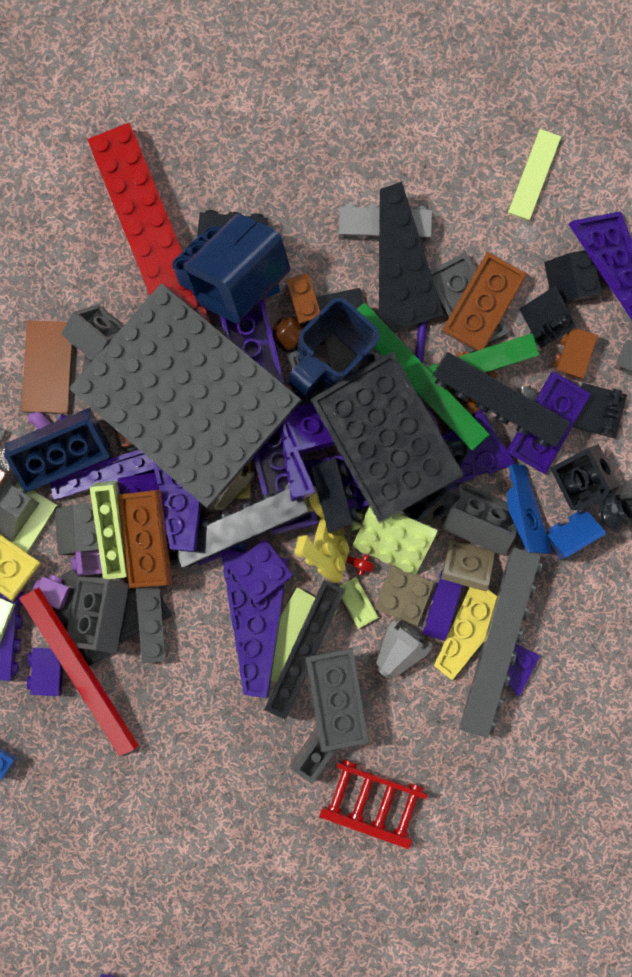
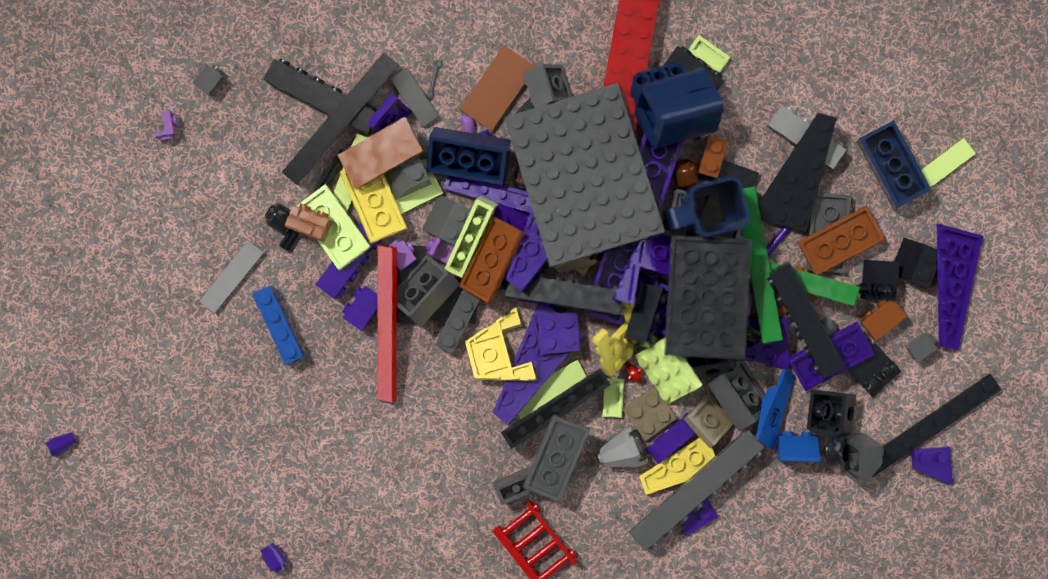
camera: 30 degrees right, 5 degrees up
none -> light yellow wing [465,308,537,381]
none -> yellowish green tile [688,35,731,73]
none -> dark blue brick [856,120,931,210]

